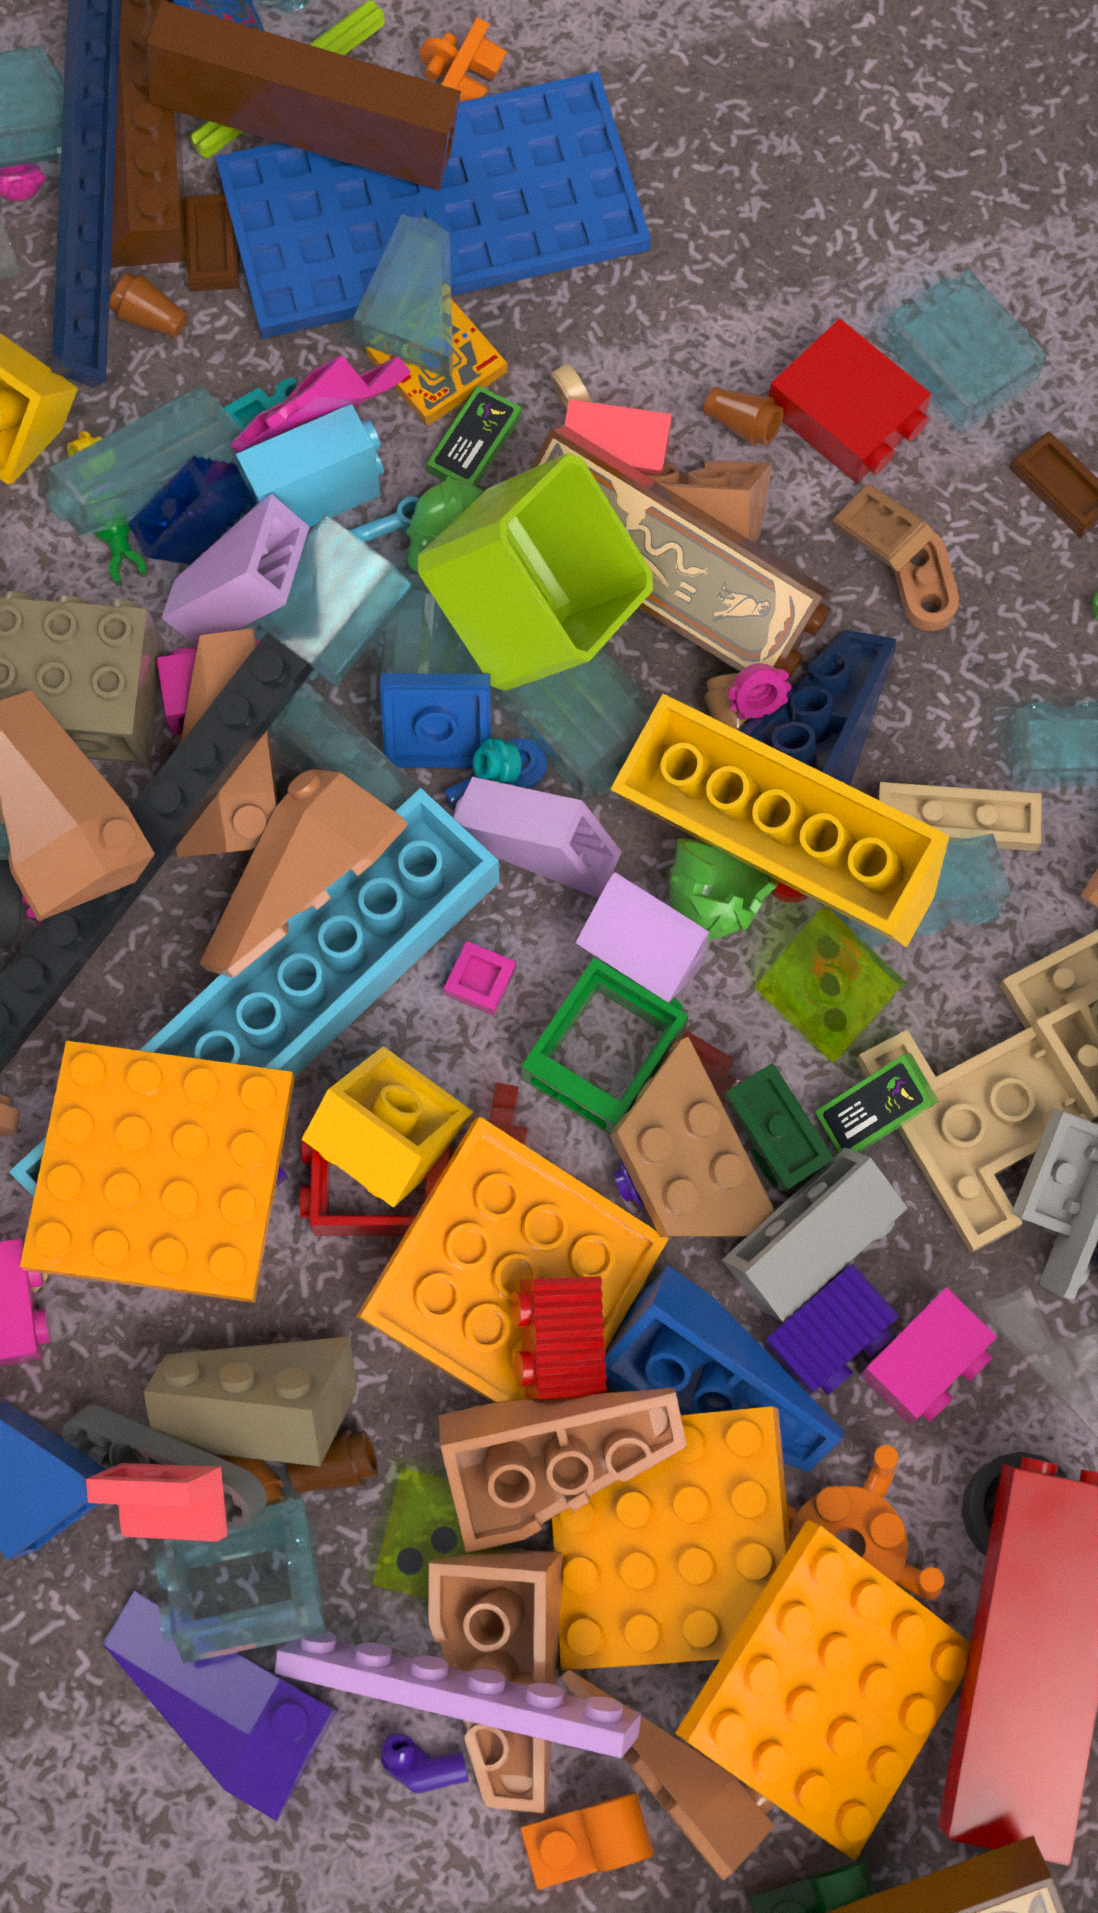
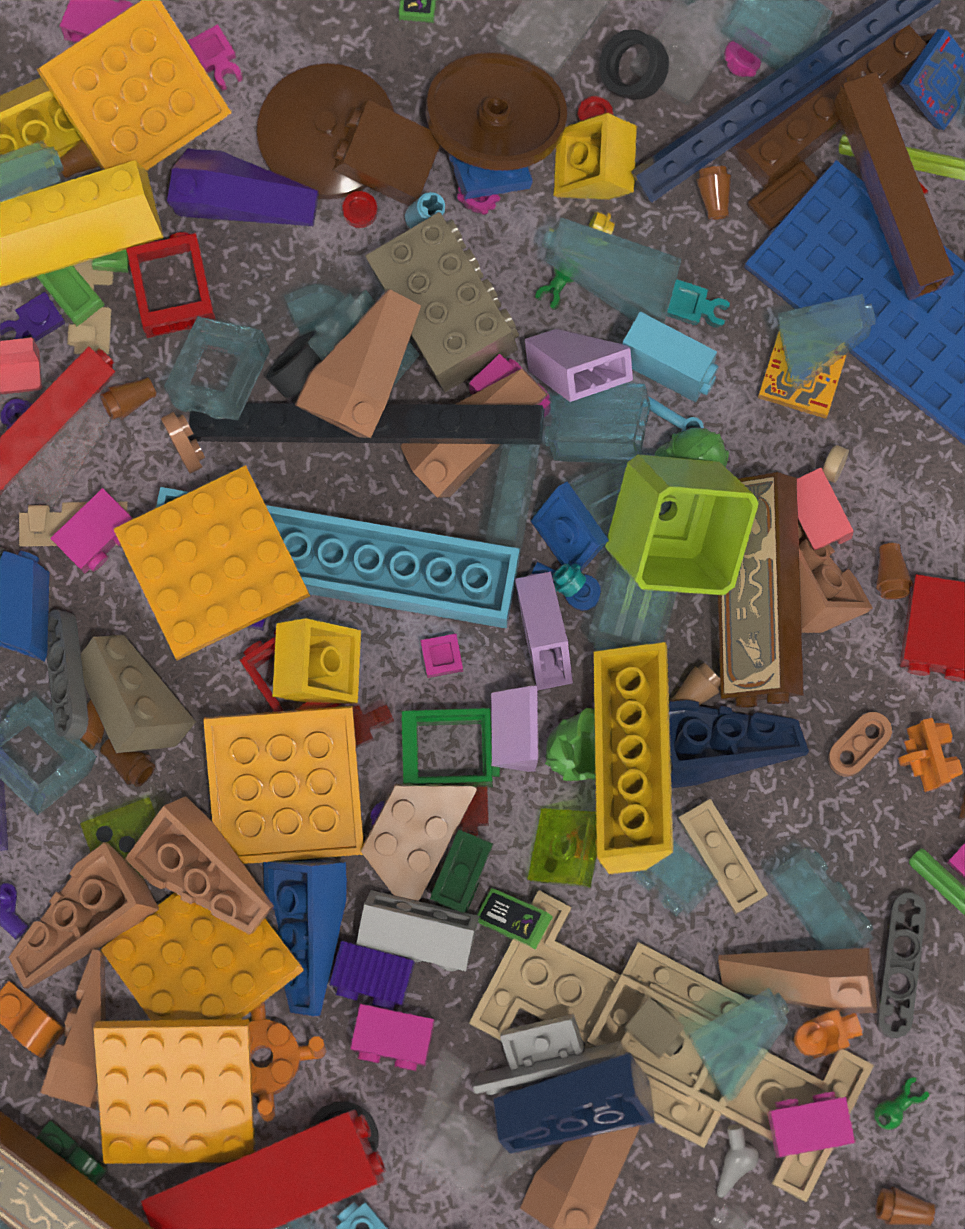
camera: 60 degrees right, 5 degrees up
coral panel [86,1463,227,1542] -> none
clear blue brick [129,454,254,565] -> none
nougat wedge [200,769,408,978] -> none
dark pink slope [230,355,411,453] -> none
lavender plate [275,1629,641,1758] -> none
tile [426,385,522,486] -> none
red brick [511,1276,607,1399] -> none
dark pink animal [728,663,792,720] -> none
medium nougat plate [832,484,935,572] -> none
none -> orange hips [898,718,963,792]

